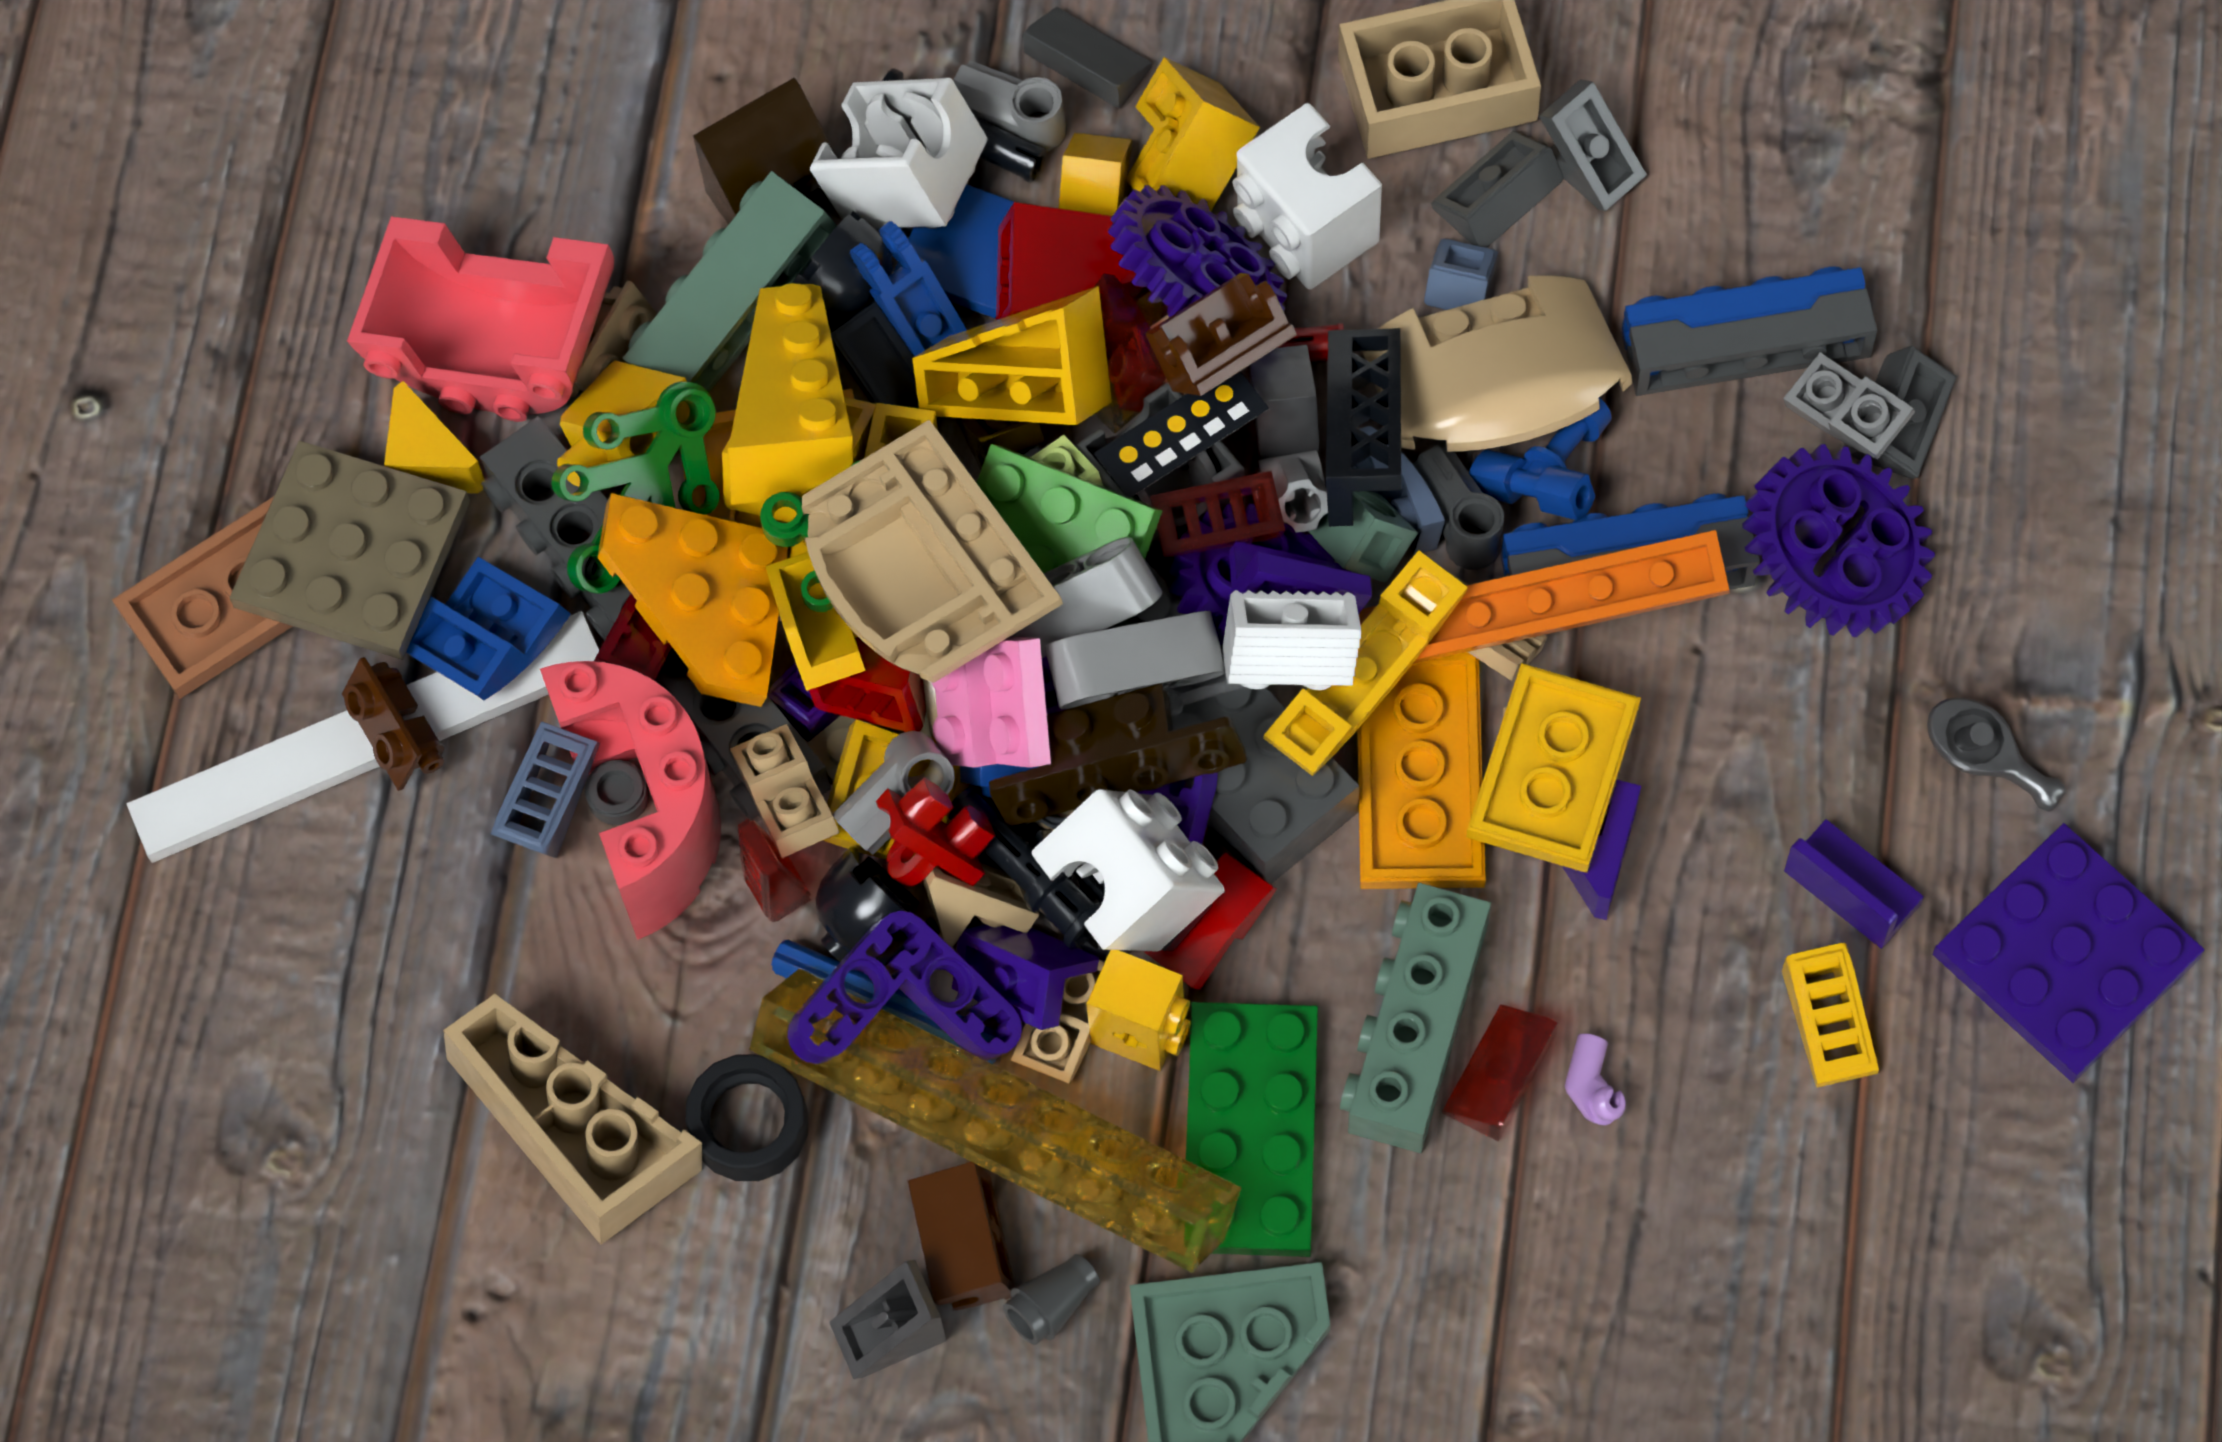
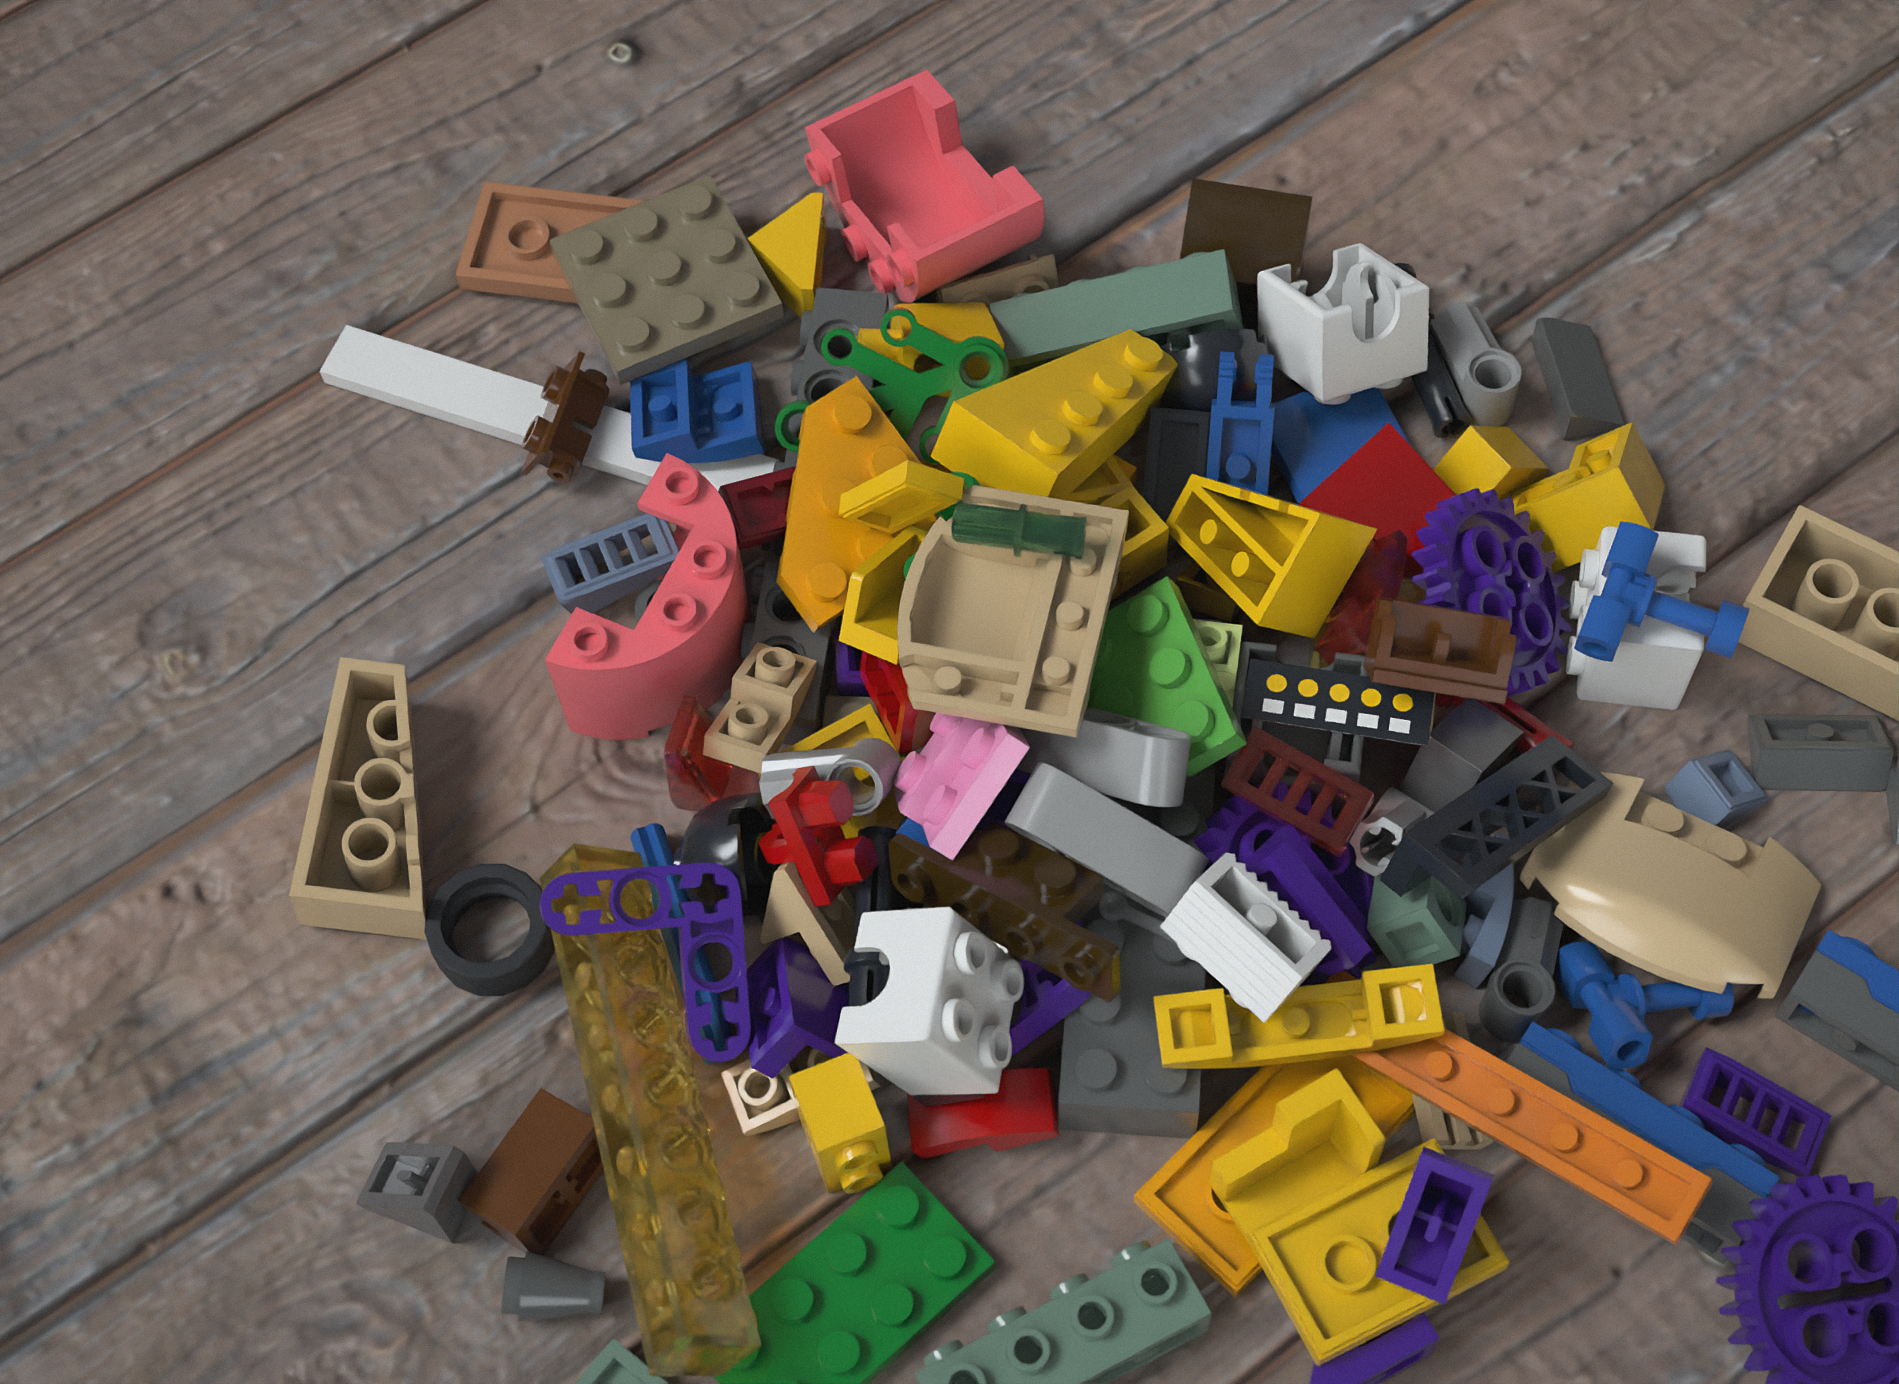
camera: 45 degrees right, 5 degrees down
none -> yellow tile [839,460,964,534]
none -> clear green axle [951,503,1087,560]
none -> yellow panel [1209,1068,1386,1244]
none -> dark purple slope [1375,1147,1494,1305]
none -> blue bar [1574,522,1749,662]
none -> dark purple slope [1679,1047,1831,1177]

